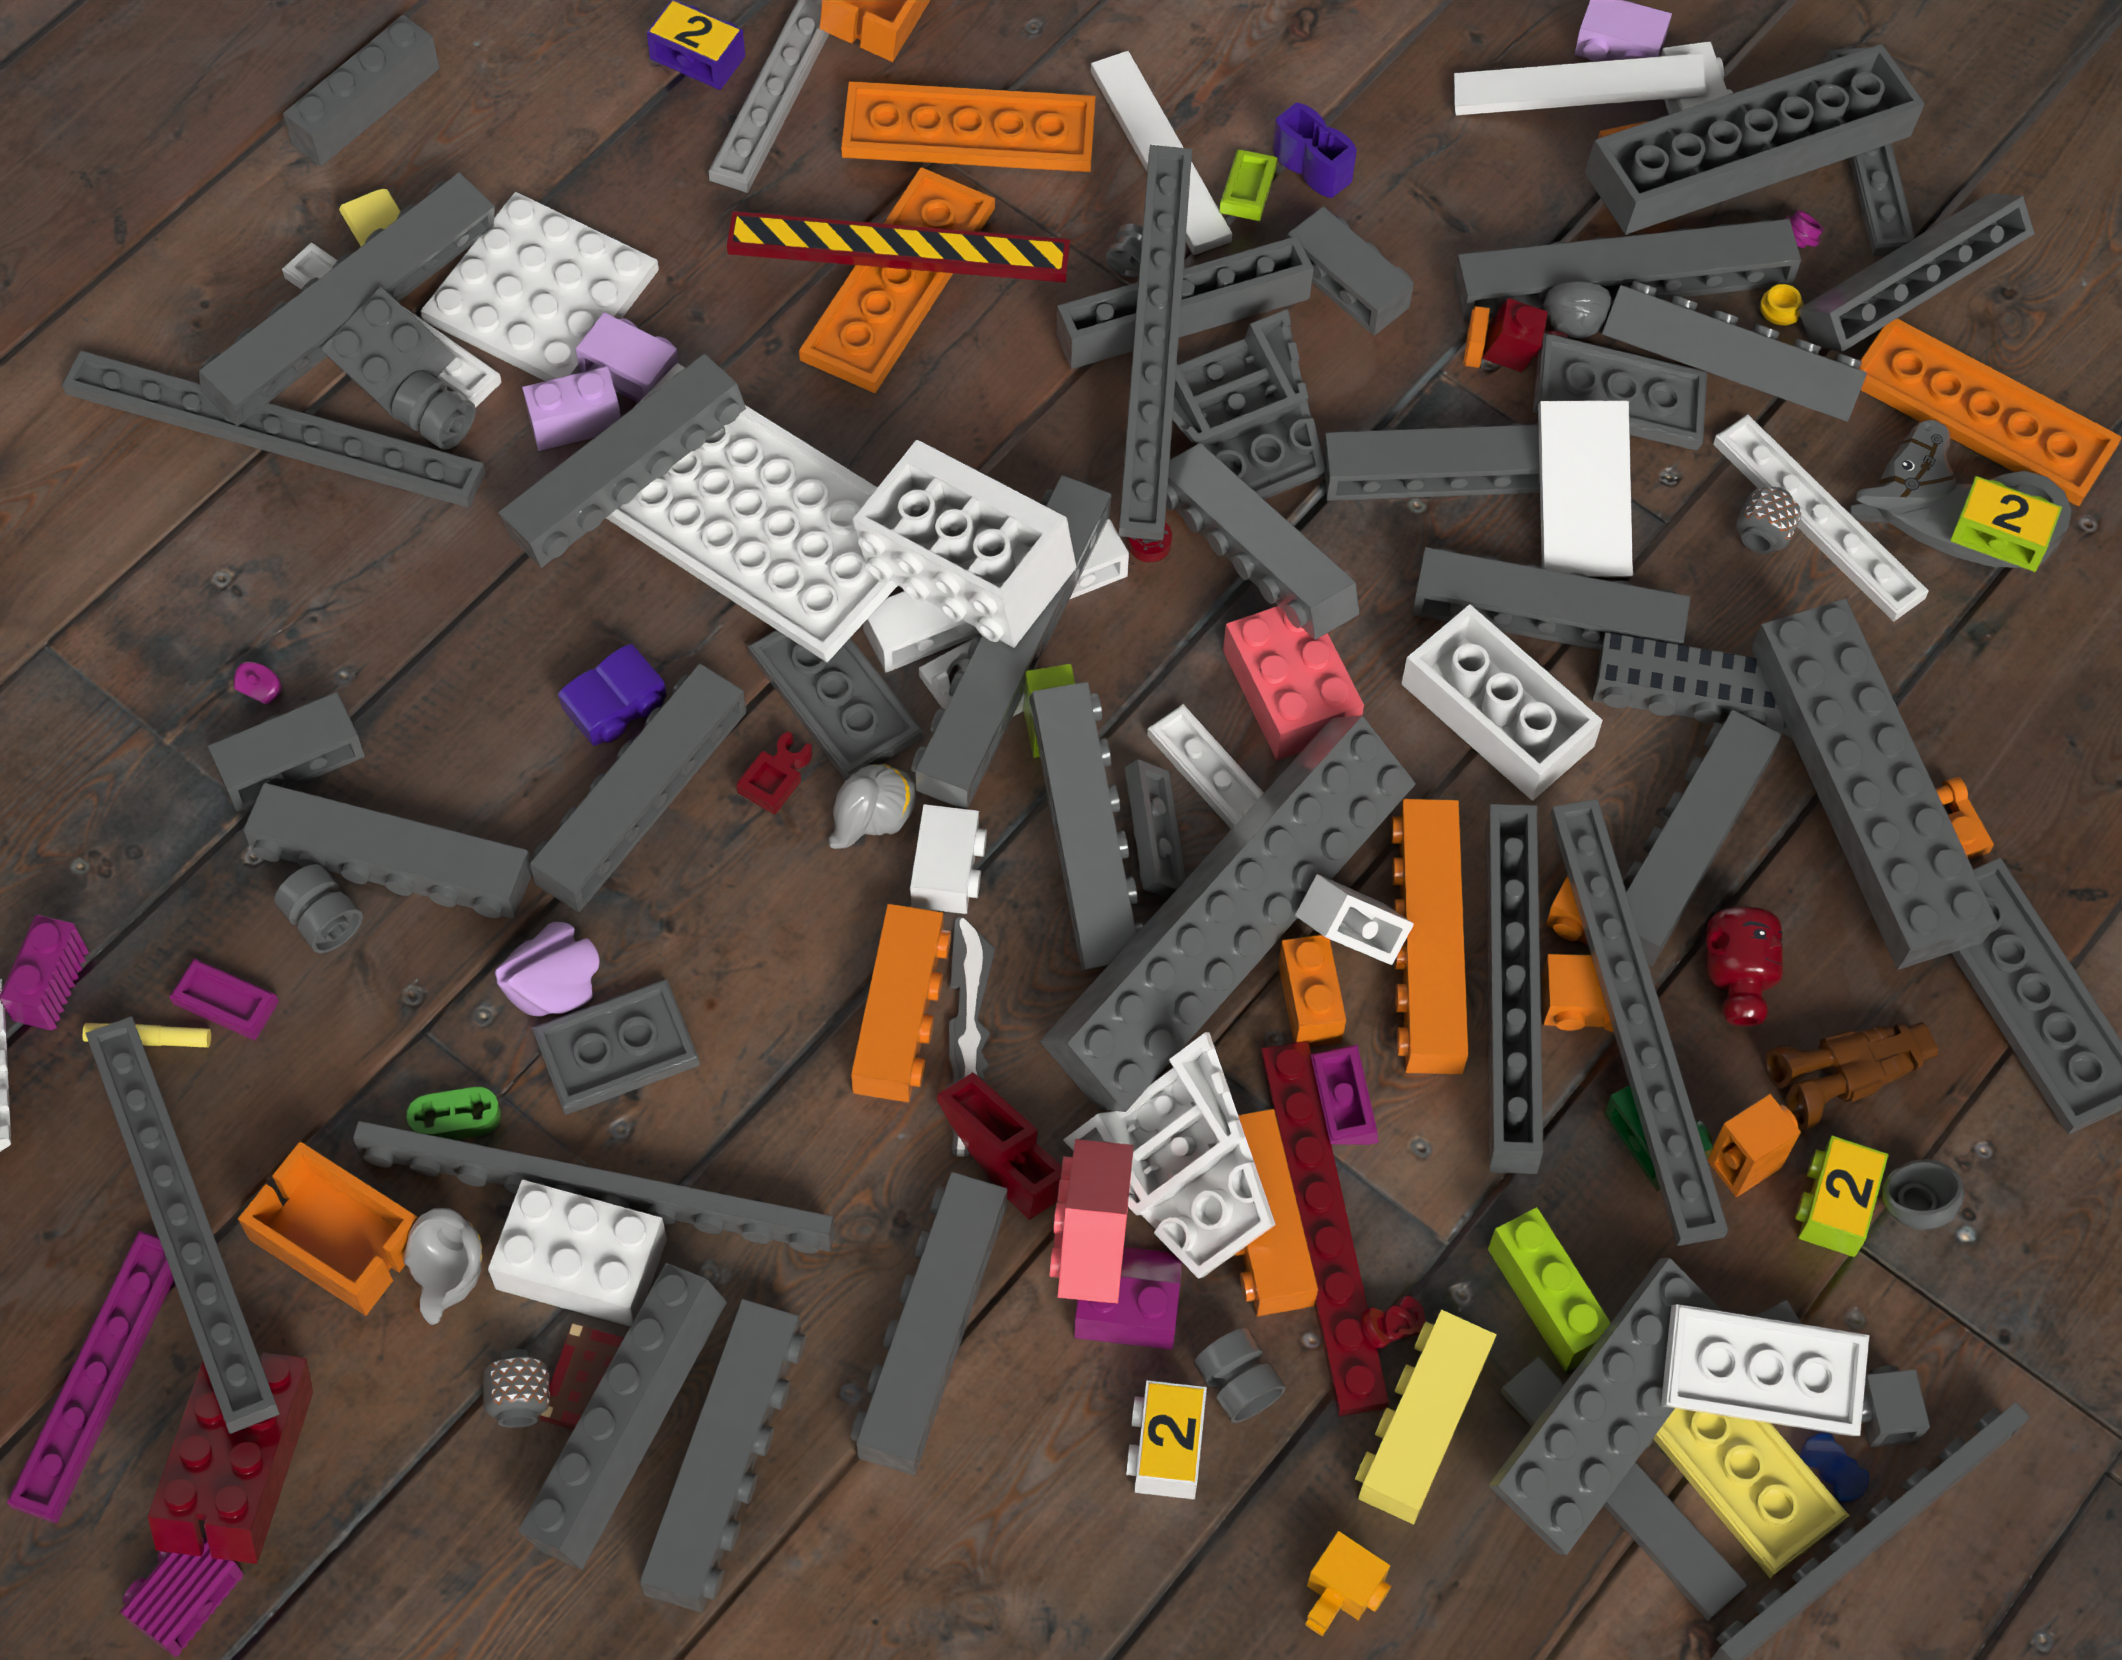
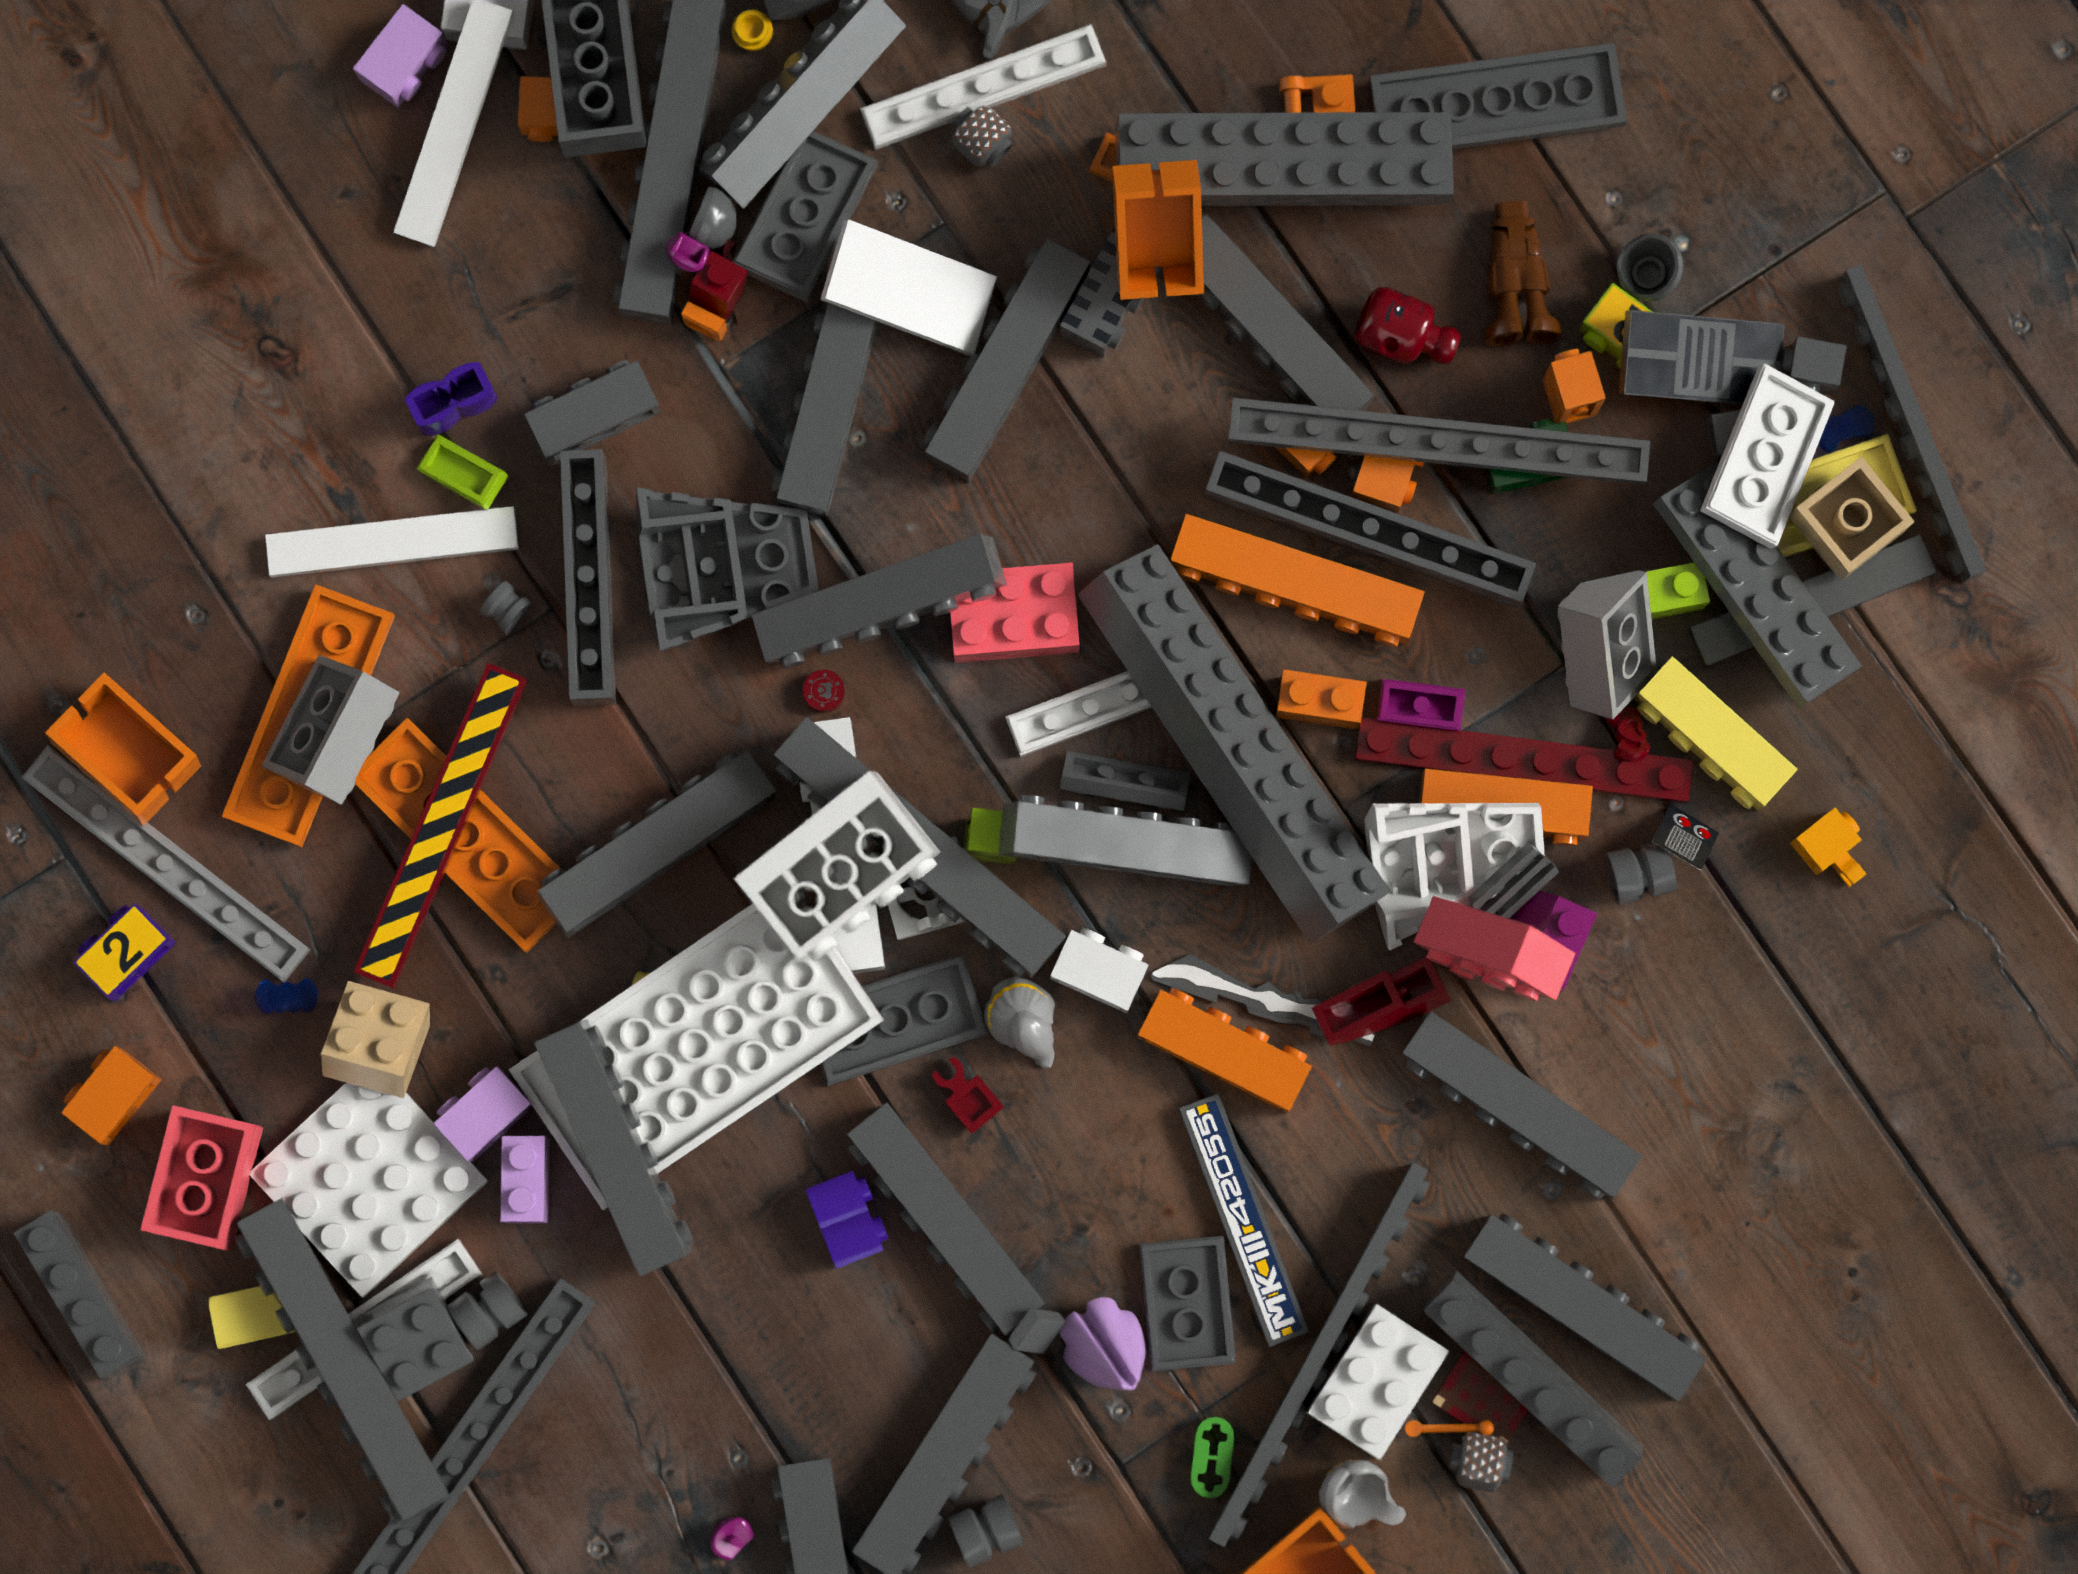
camera: 70 degrees left, 20 degrees up
dark grey plate [1118,145,1192,540] -> none
brick [1126,1380,1207,1499] -> none
white brick [1295,874,1414,965] -> none
white brick [1402,604,1603,801] -> none
none -> orange brick [61,1046,162,1146]
none -> coral brick [141,1105,263,1251]
none -> clear blue piece [254,978,319,1014]
none -> light grey slope [261,655,400,805]
none -> tan brick [321,981,430,1098]
none -> dark grey brick [538,750,776,939]
none -> magenta piece [665,232,710,272]
none -> dark grey tile [1008,1308,1066,1354]
none -> orange piece [1112,160,1204,300]
none -> tile [1179,1093,1309,1347]
none -> orange hinge [1405,1420,1494,1437]
none -> dark grey tile [1467,841,1559,919]
none -> light grey slope [1557,570,1657,719]
none -> black tile [1618,310,1785,404]
none -> black sticker [1652,805,1719,870]
none -> tan brick [1789,456,1915,581]

